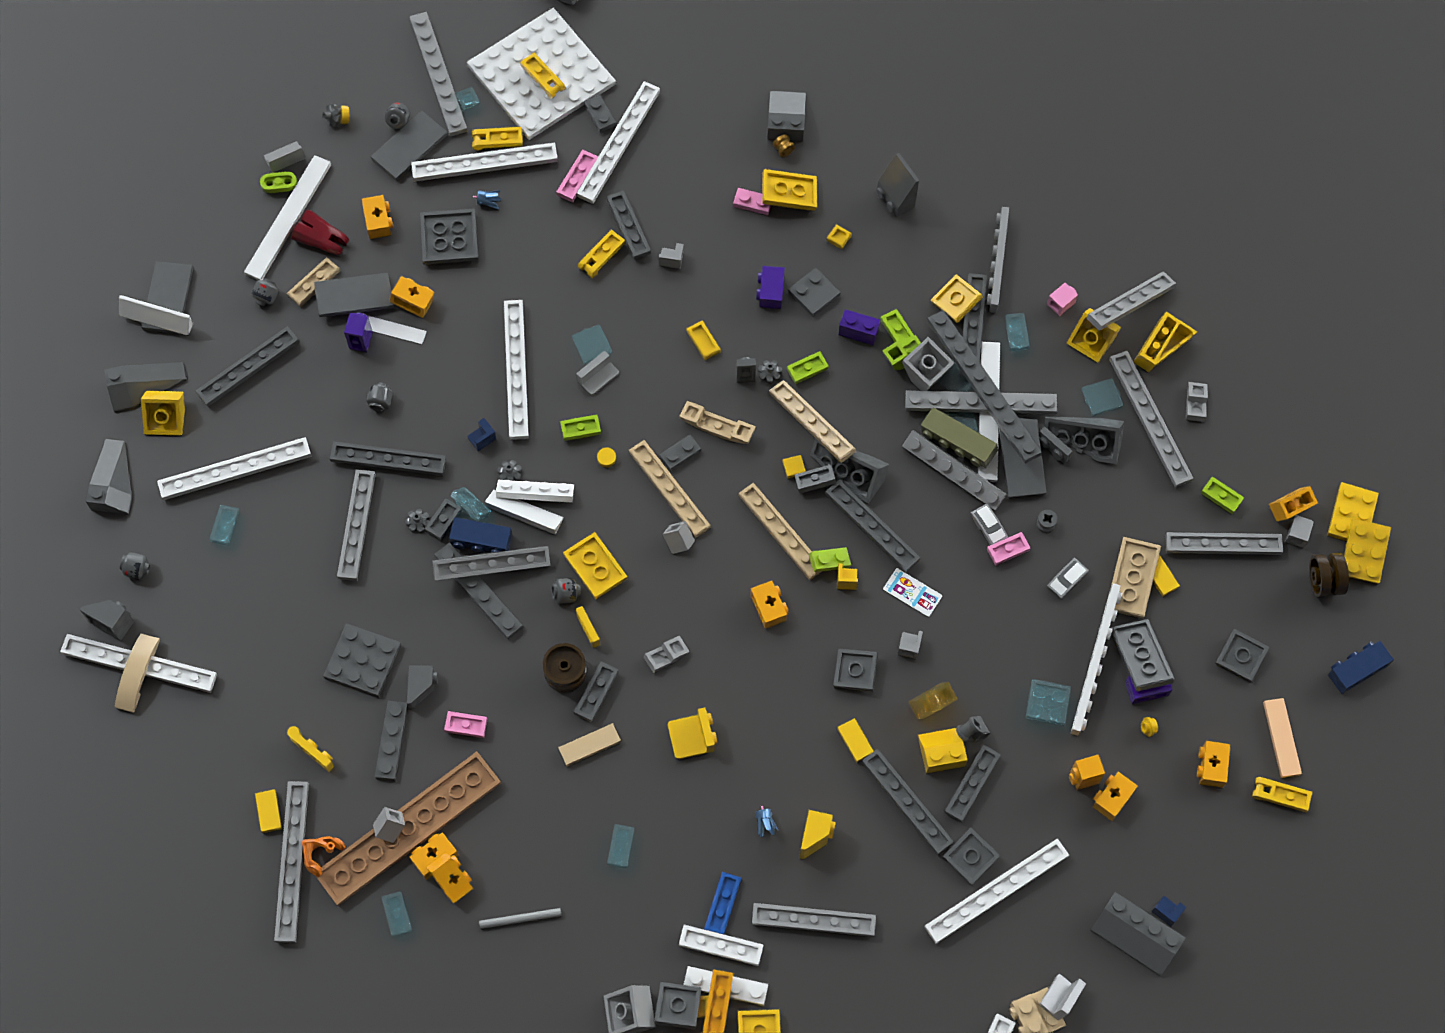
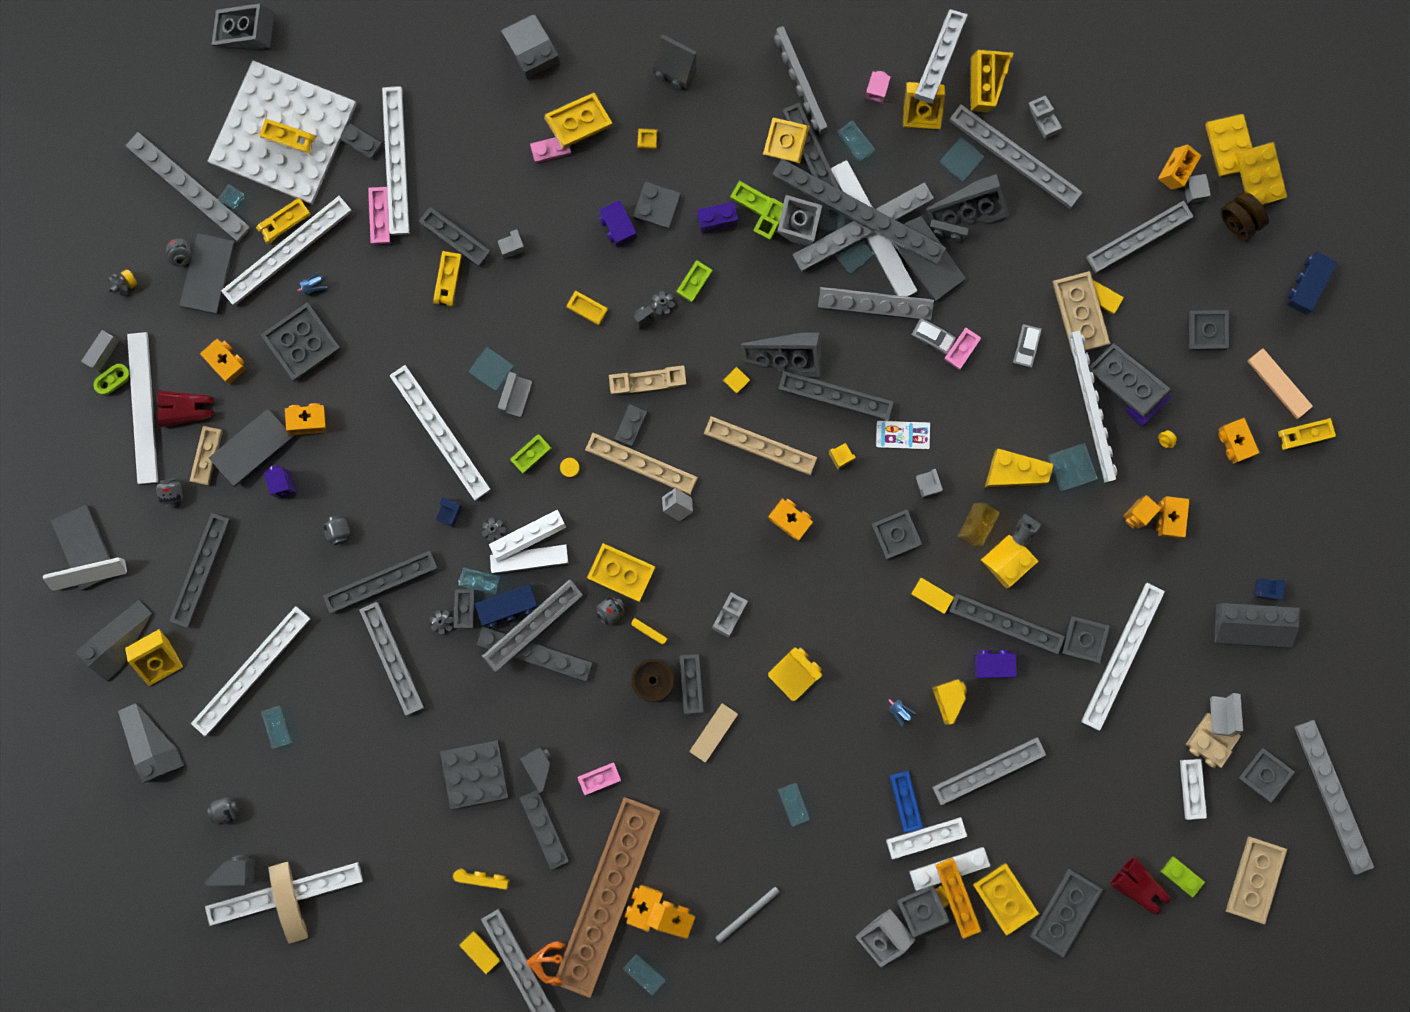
camera: 30 degrees left, 15 degrees up
white sticker [366,315,427,344] -> none
light grey panel [373,807,405,843] -> none
tan tile [769,380,856,463] -> none
pearl gold wheel [773,134,795,157] -> none
plate [795,464,836,494] -> none
lime plate [809,547,851,572] -> none
olive brick [921,407,998,469] -> none
dark grey plate [944,744,1001,823] -> none
dark grey wheel [1036,510,1057,533] -> none
lime plate [1201,477,1244,515] -> none
none -> dark purple brick [974,650,1016,678]
none -> yellow wedge [985,449,1054,488]

